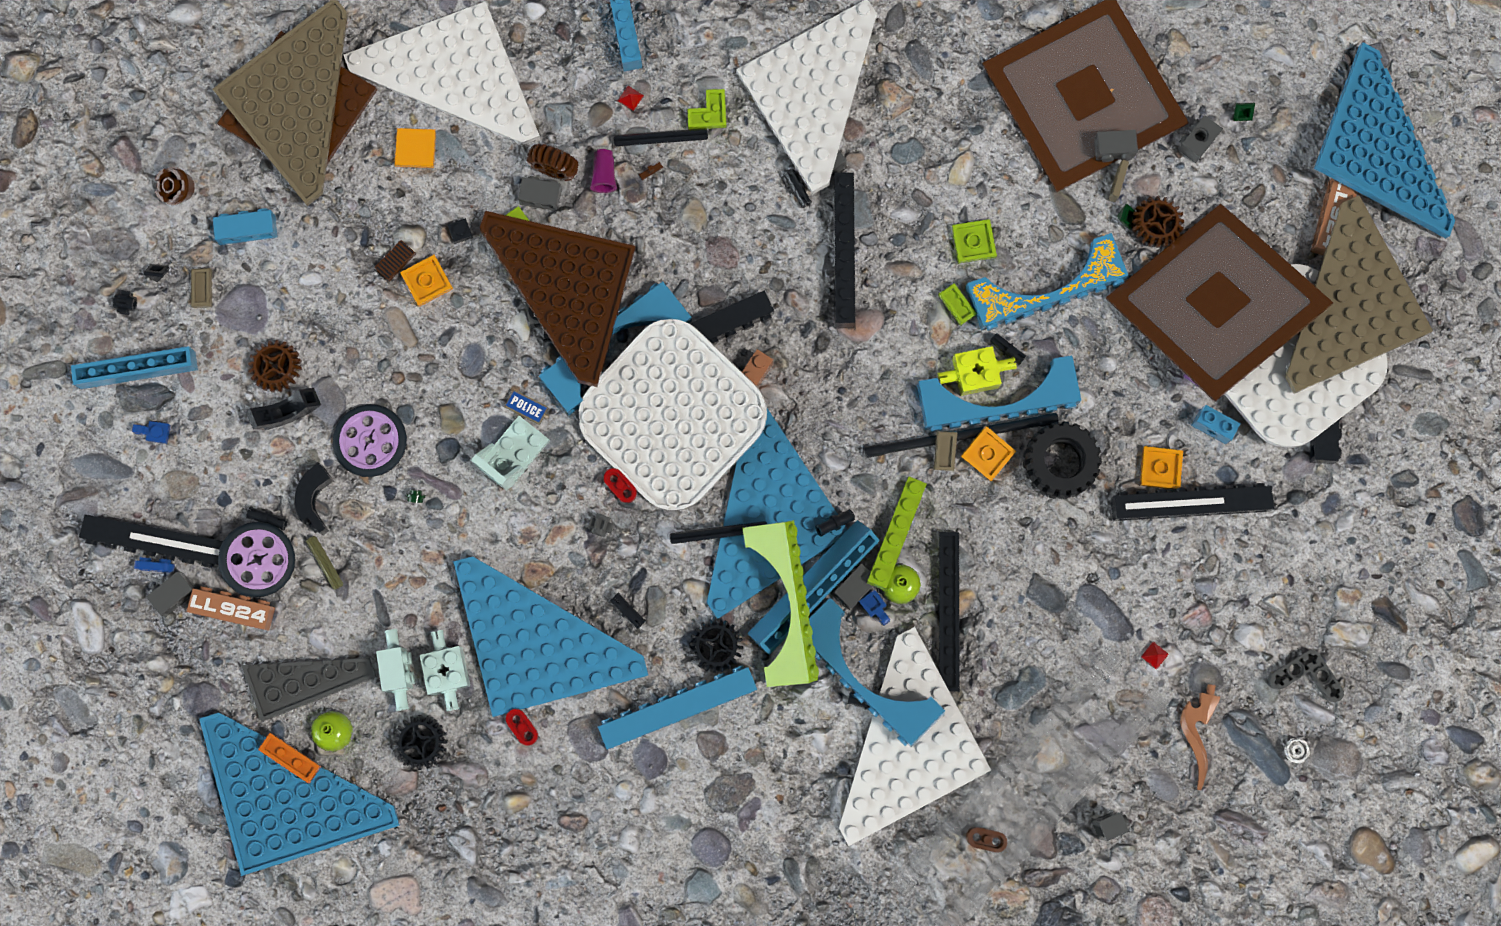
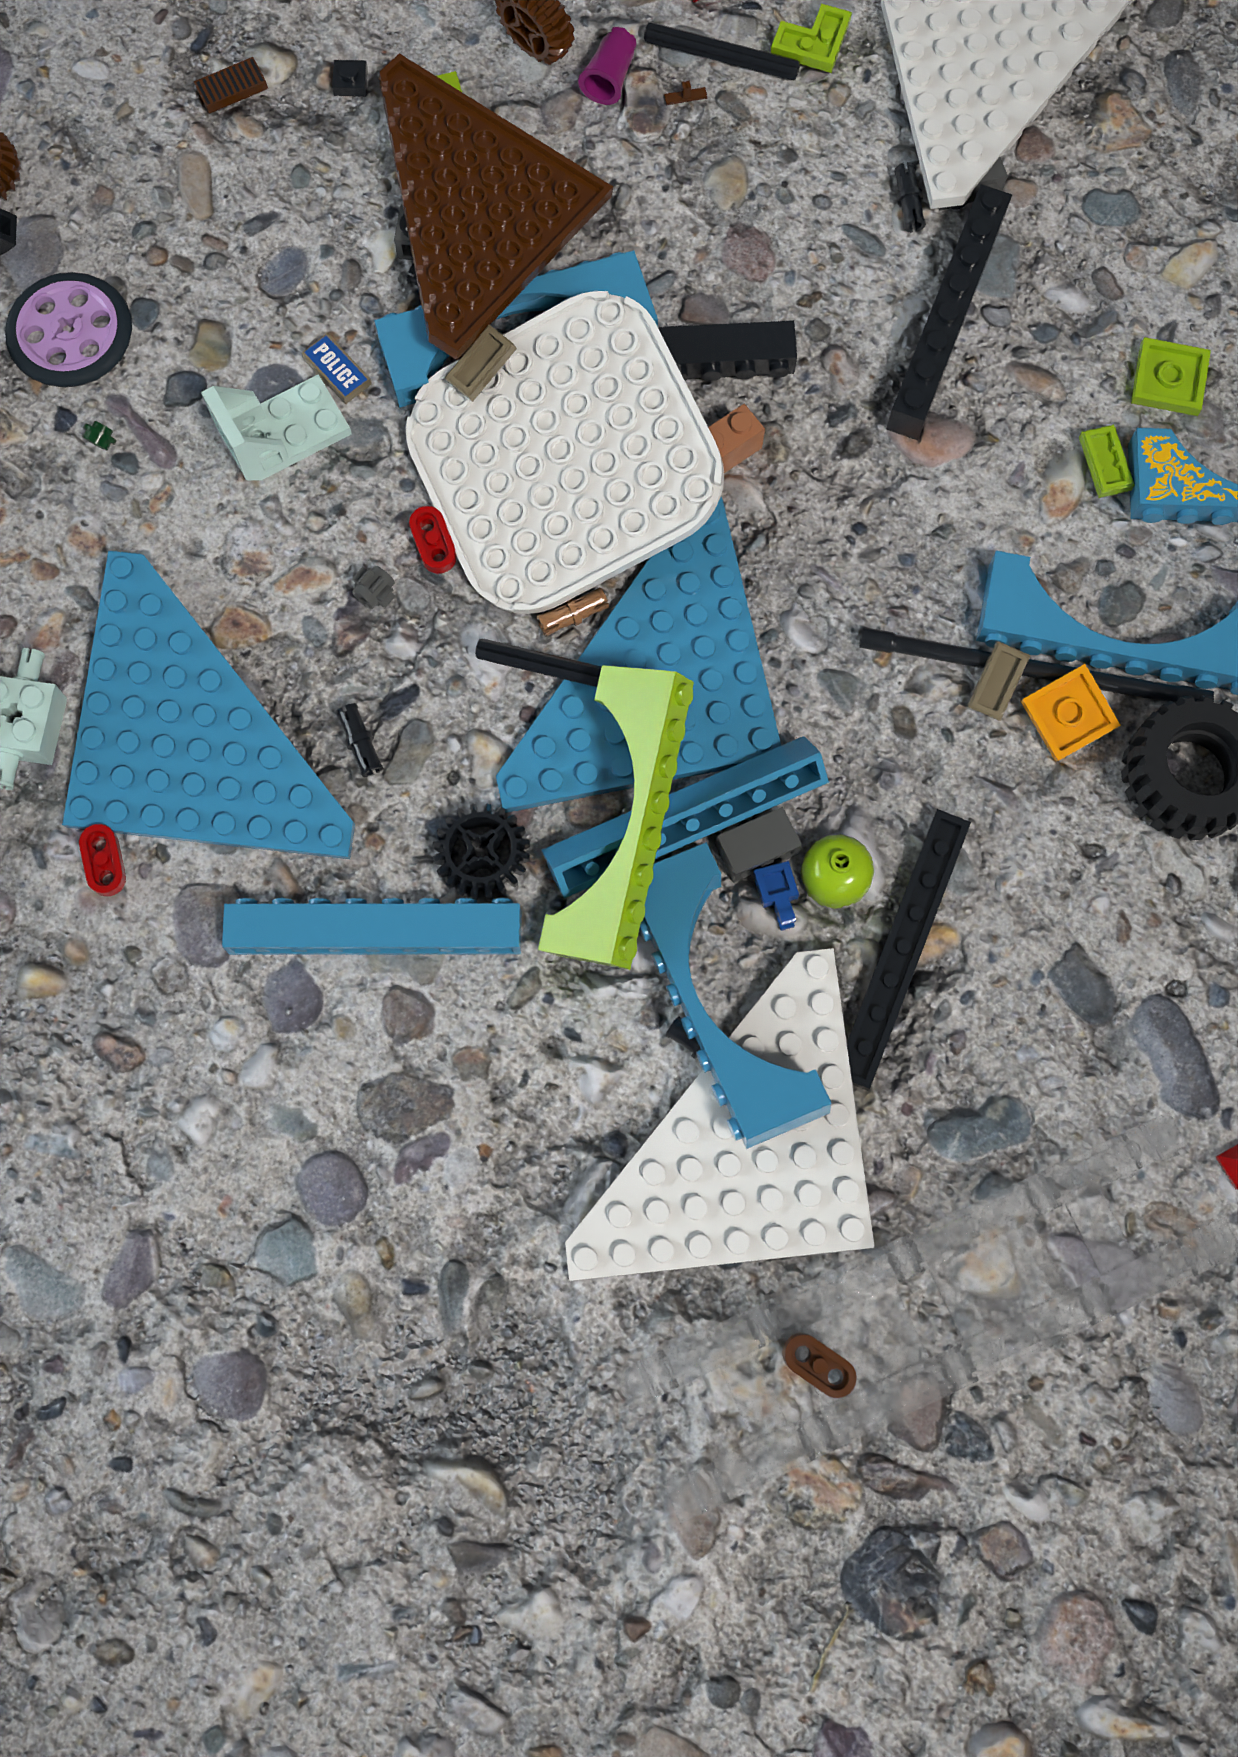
camera: 25 degrees right, 5 degrees down
light orange tile [400,254,453,307] -> none
dark grey brick [518,176,562,211] -> none
black pin [815,509,855,537] -> none
lime plate [866,476,927,591] -> none
neon yellow brick [937,346,1017,396] -> none
black axle [990,333,1027,365] -> none
dark grey brick [1091,811,1130,841] -> none
none -> dark tan tile [445,325,517,402]
none -> medium nougat pin [537,587,609,637]

